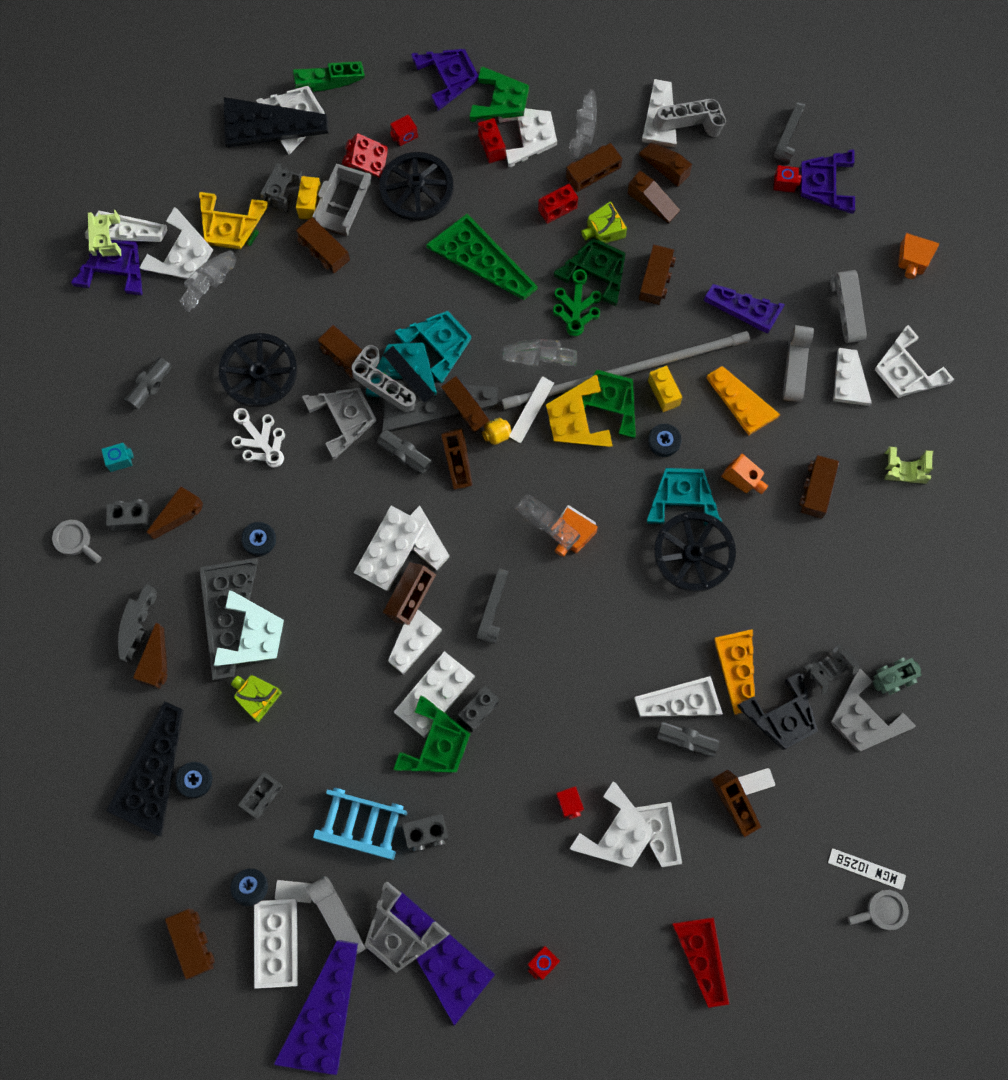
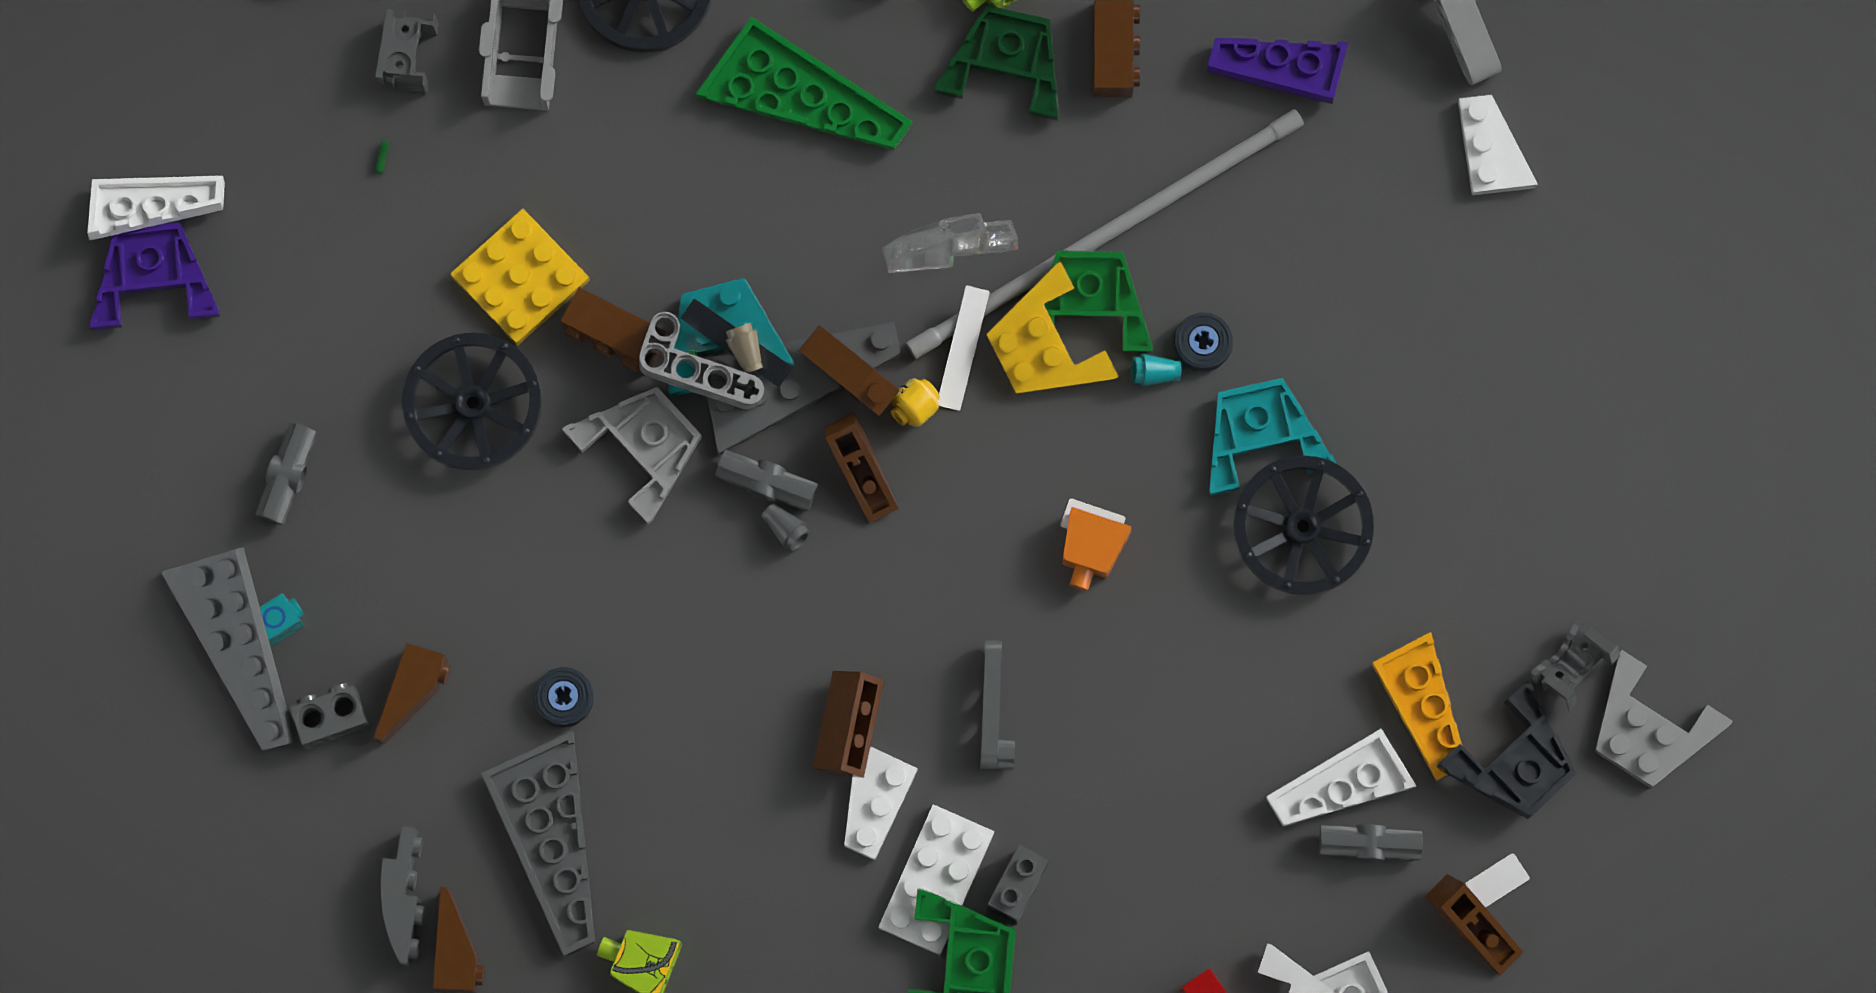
camera: 15 degrees left, 5 degrees up
light grey piece [52,520,102,563] -> none
yellowish green piece [88,210,121,257] -> none
white wing [139,207,213,281] -> none
clear slope [179,250,237,312] -> none
yellow wing [199,192,268,249] -> none
light aqua wing [213,590,284,667] -> none
white plant [232,408,285,468] -> none
yellow brick [296,176,321,220] -> none
reddish brown brick [296,217,350,273] -> none
white plate [354,506,425,591] -> none
teal wing [395,311,472,383] -> none
white wing [410,505,449,571] -> none
clear slope [514,494,581,550] -> none
green plant [553,269,602,337] -> none
yellow brick [648,366,683,412] -> none
light orange wing [706,366,780,436] -> none
orange torso [721,454,768,494] -> none
light grey beam [782,325,814,403] -> none
reddish brown brick [799,455,839,519] -> none
white sticker [828,849,906,890] -> none
sand green brick [873,658,922,696] -> none
white wing [875,325,954,398] -> none
yellowish green piece [884,447,933,484] -> none
none -> dark grey wing [161,547,296,751]
none -> yellow plate [450,209,590,346]
none -> dark tan cone [725,323,763,373]
none -> dark grey cone [762,503,811,551]
none -> teal cone [1131,354,1181,387]

